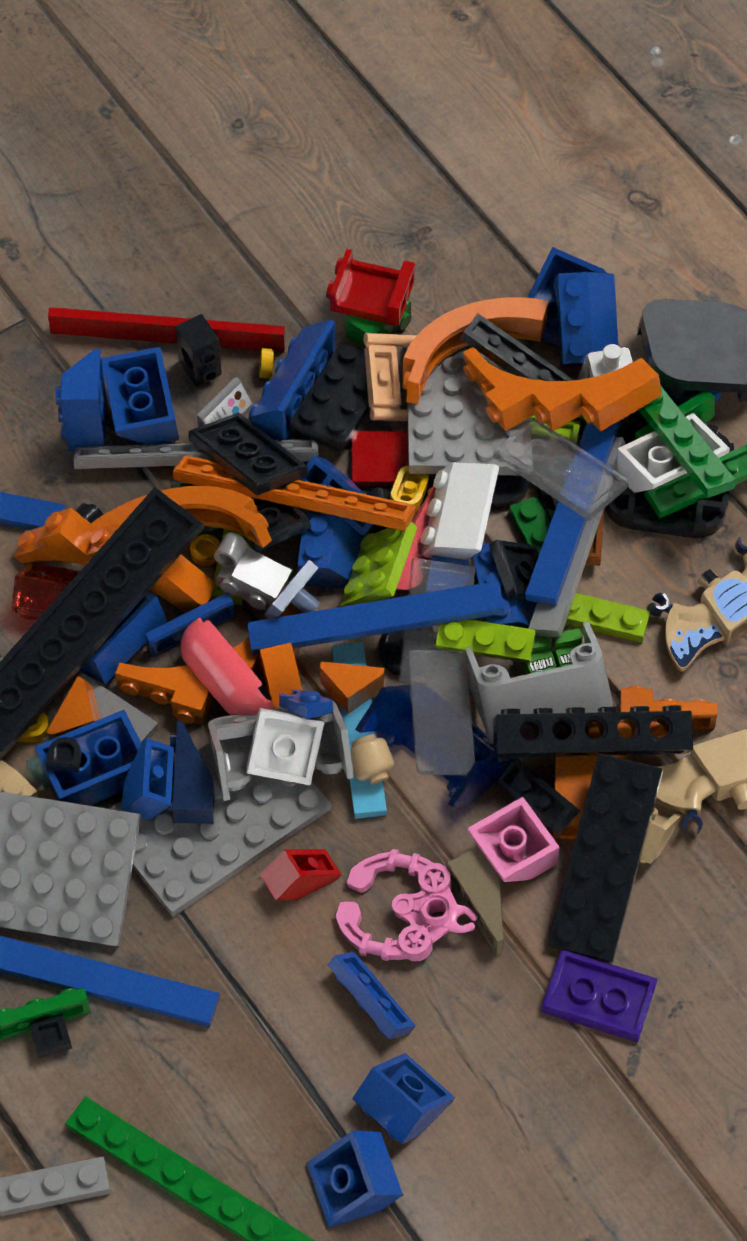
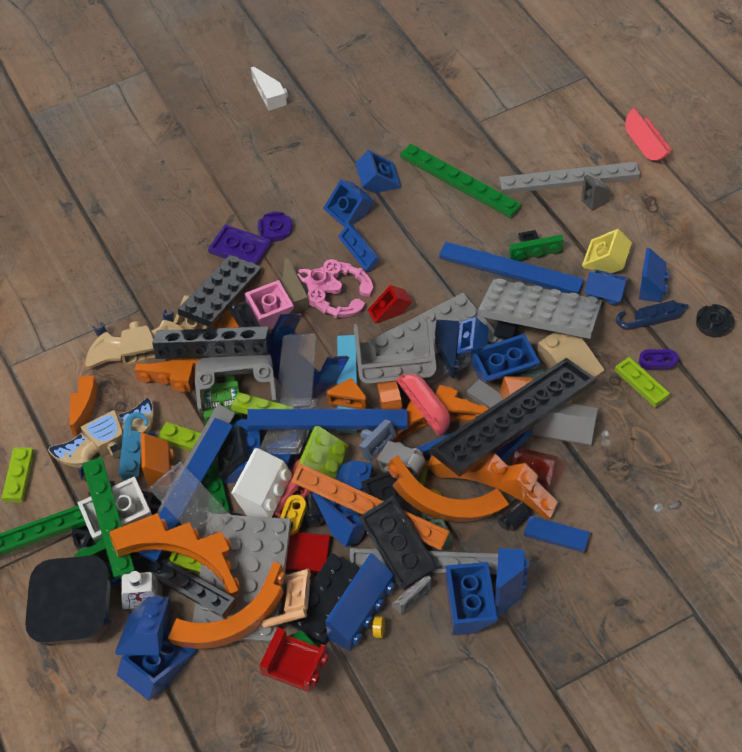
camera: 170 degrees left, 5 degrees down
black tile [46,737,82,773] -> none
red tile [48,307,286,352] -> none
black brick [175,314,222,386] -> none
white plate [246,708,324,785] -> none
blue plate [279,690,333,719] -> none
tan head [350,734,395,785] -> none
none -> dark azure plate [118,412,148,481]
none -> orange slope [141,433,176,488]
none -> dark purple tile [257,211,293,242]

